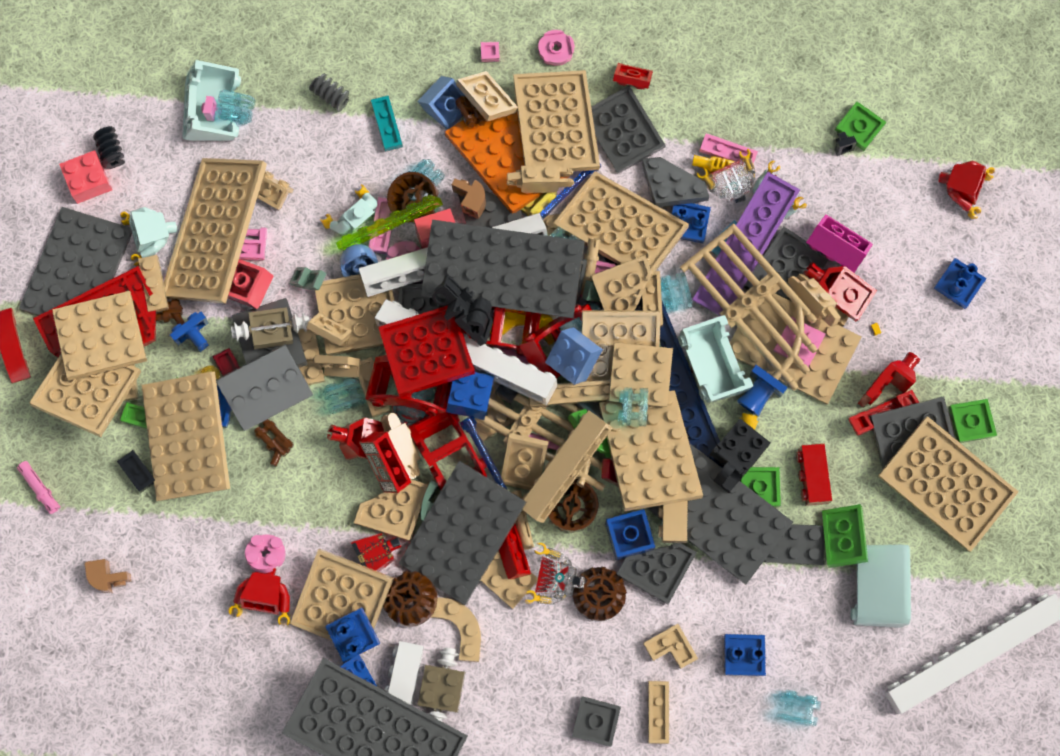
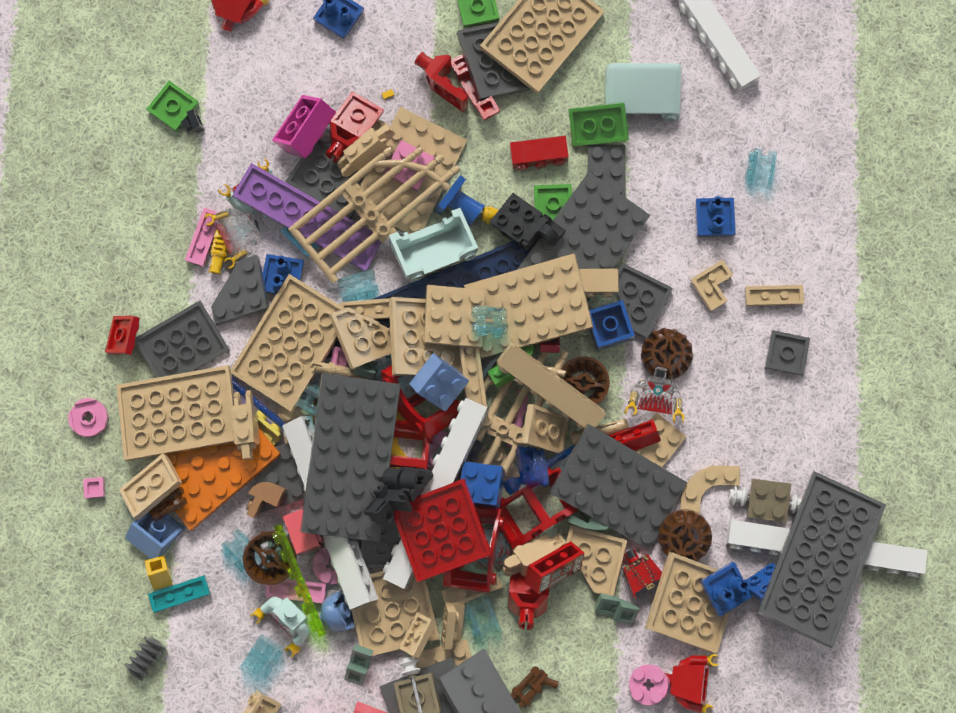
camera: 85 degrees left, 5 degrees up
none -> yellow brick [145,555,173,590]
none -> clear light blue brick [239,634,283,681]
none -> clear blue plate [515,446,550,487]
none -> sand green slope [594,593,640,625]

